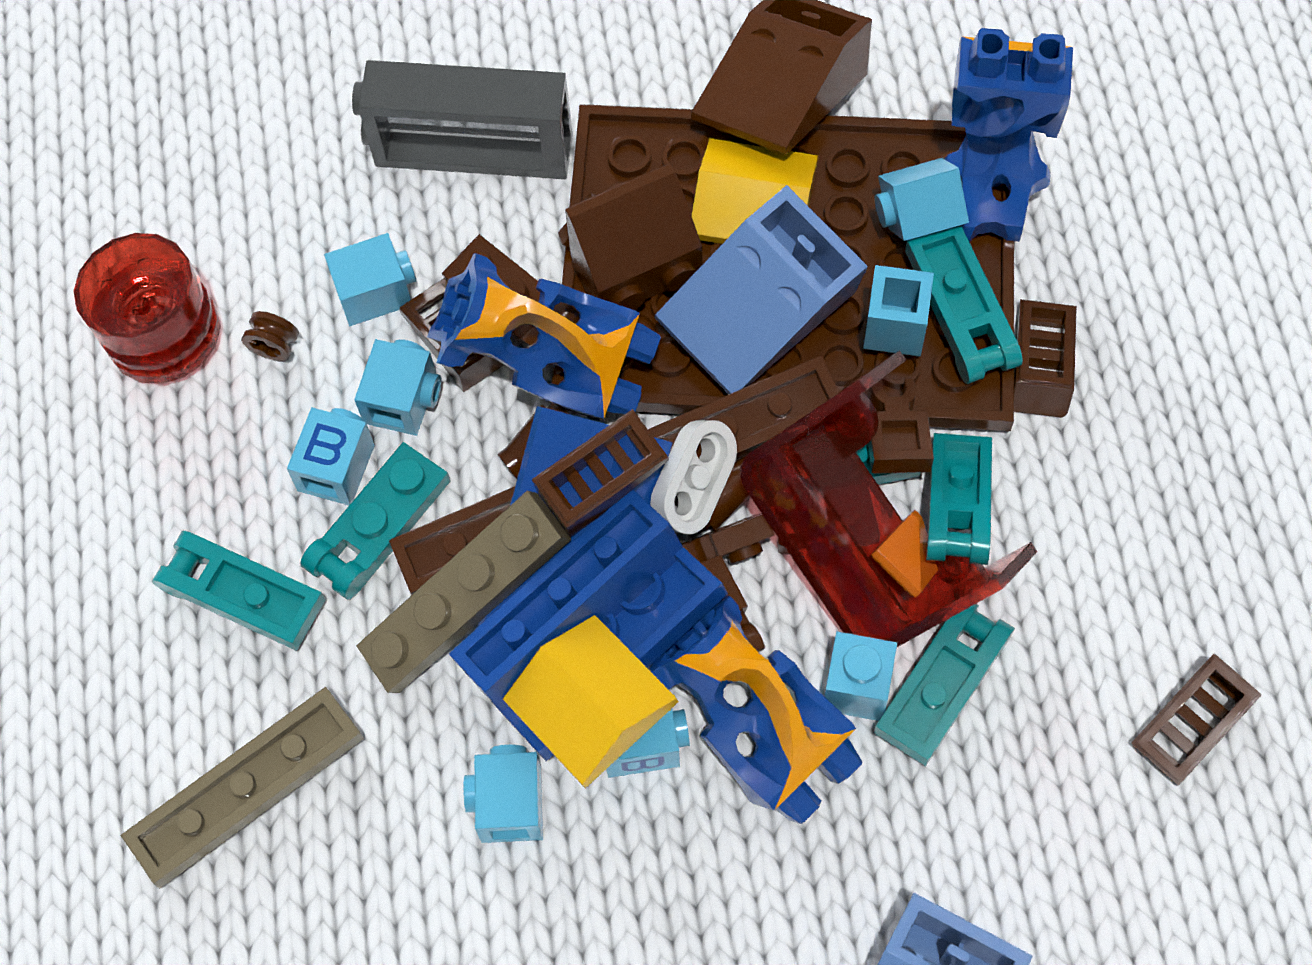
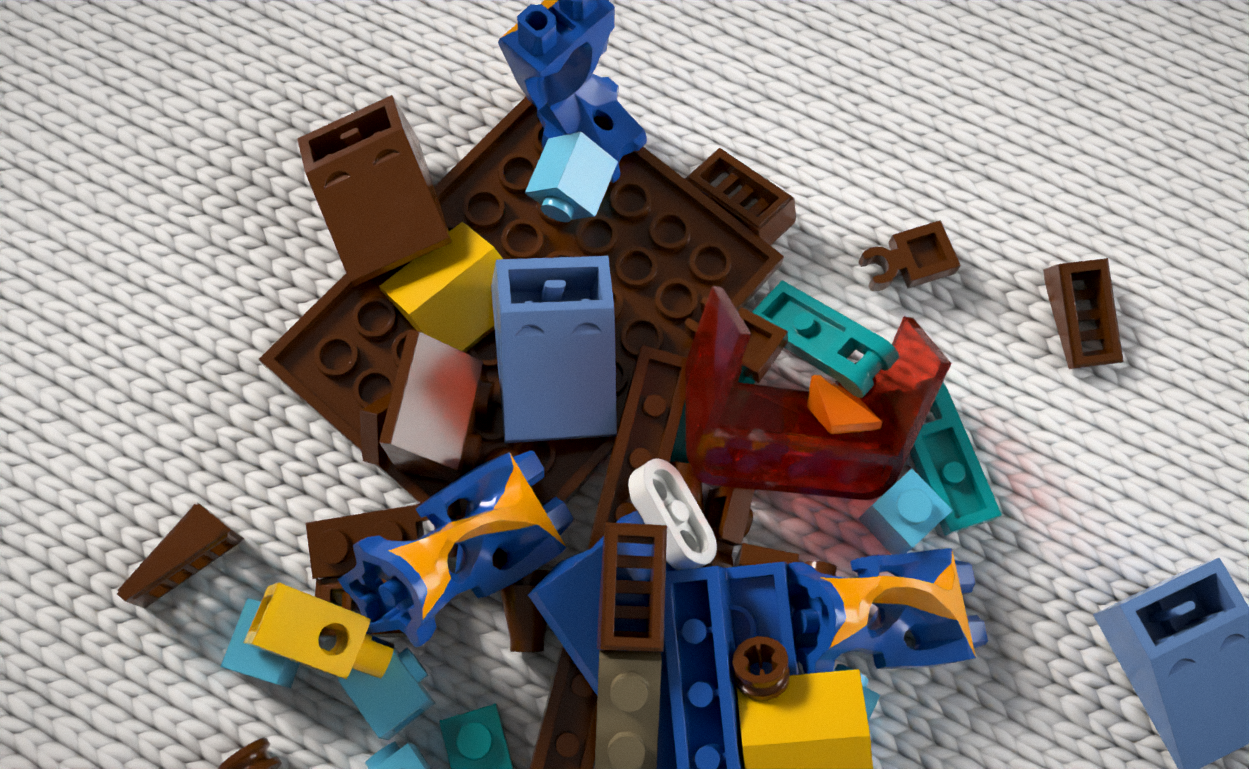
camera: 60 degrees left, 5 degrees up
dark grey window [352,60,573,180] -> none
medium azure brick [863,265,934,356] -> none
teal plate [905,225,1023,384] -> none
none -> reddish brown slope [117,503,244,609]
none -> yellow torso [243,582,395,679]
none -> reddish brown bush [732,636,790,701]
none -> reddish brown plate [858,220,961,291]

